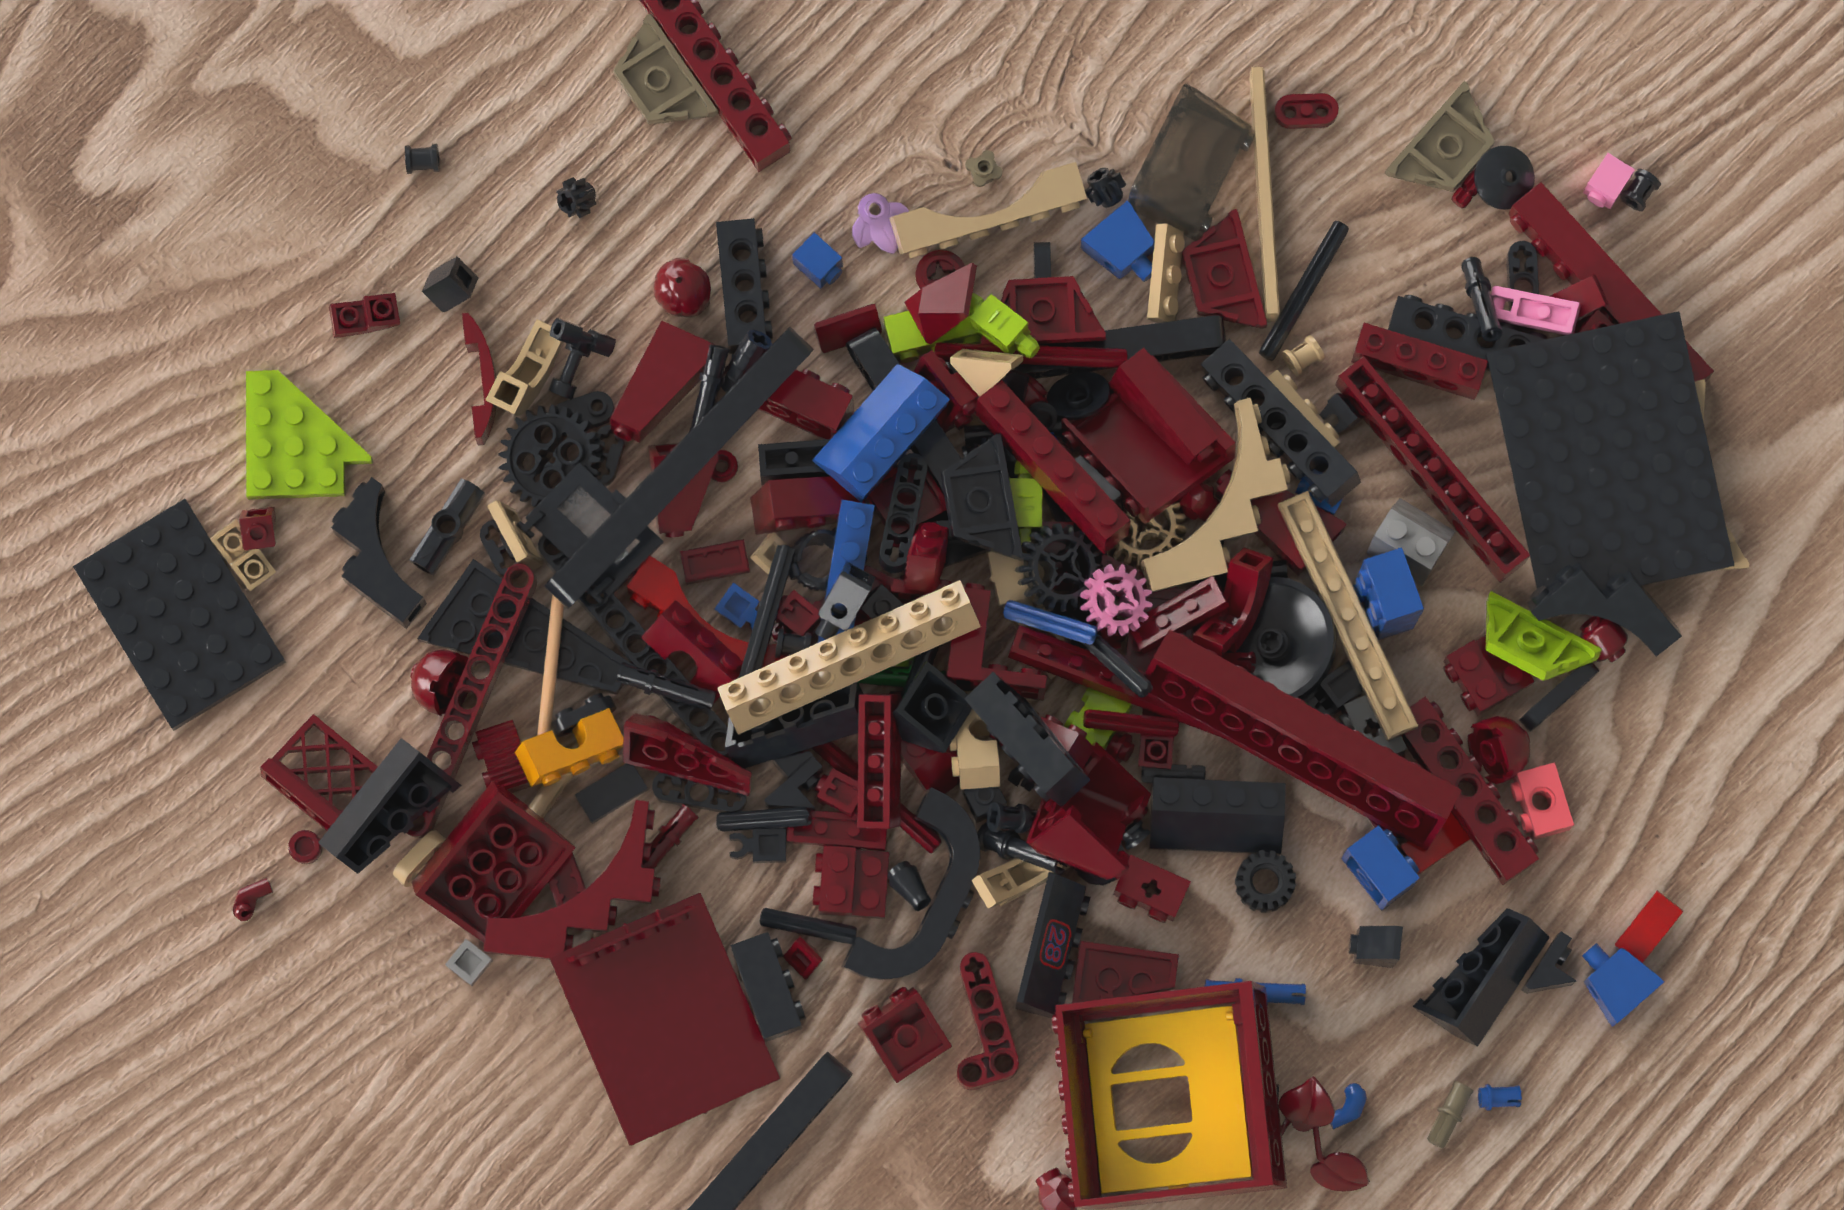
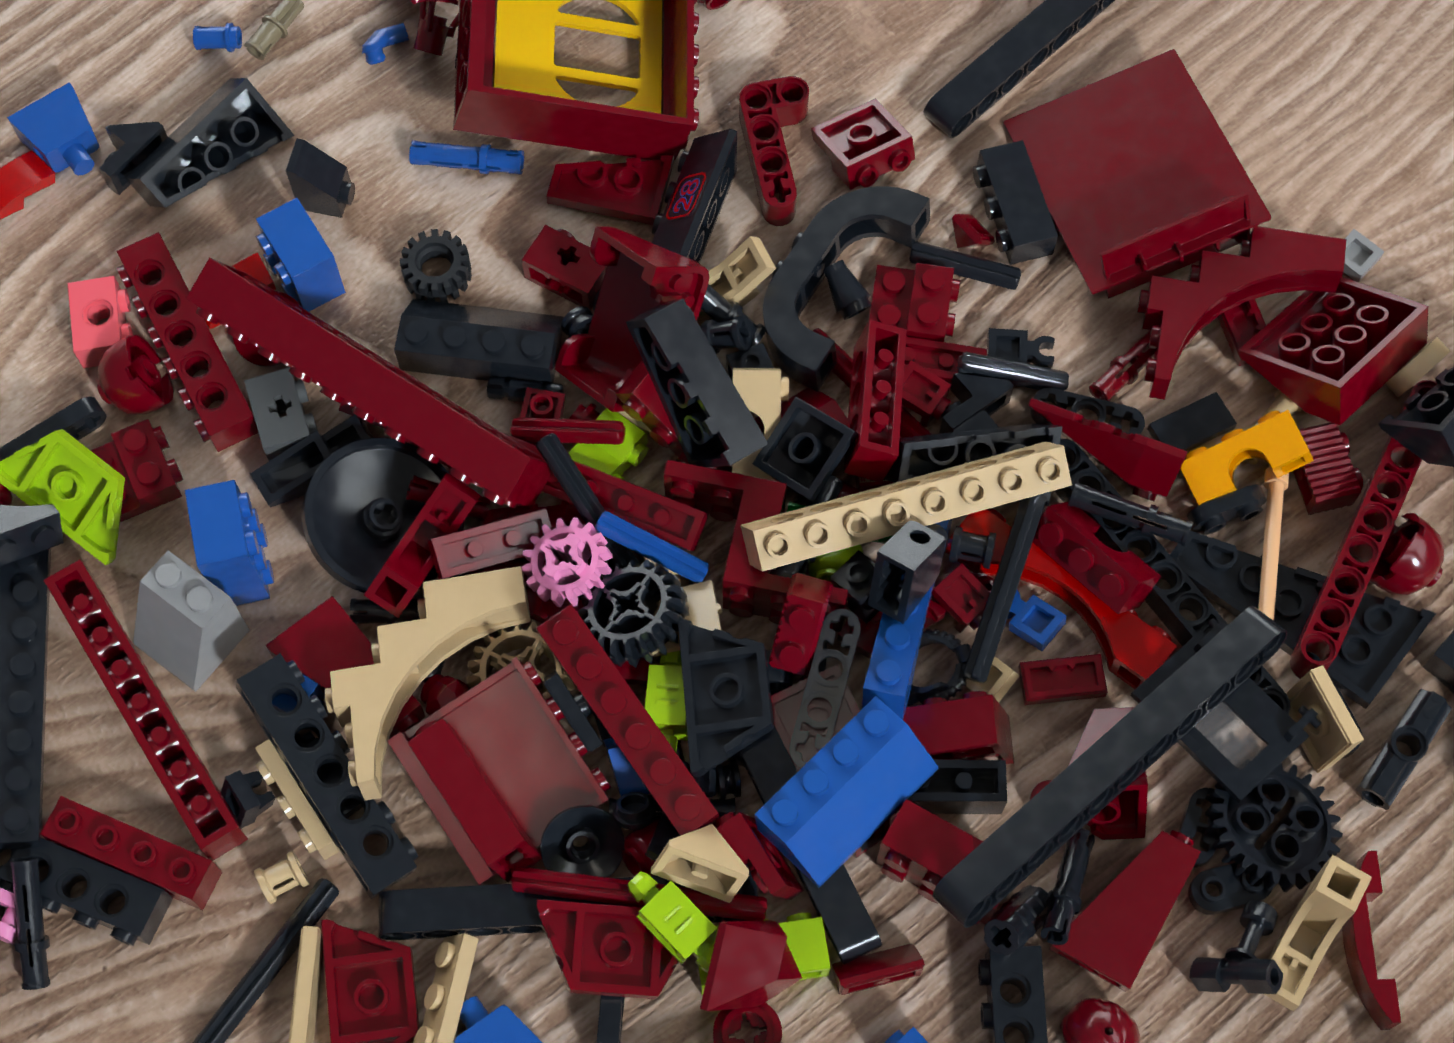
camera: 175 degrees left, 10 degrees down
tan tile [1278,491,1418,741] -> none

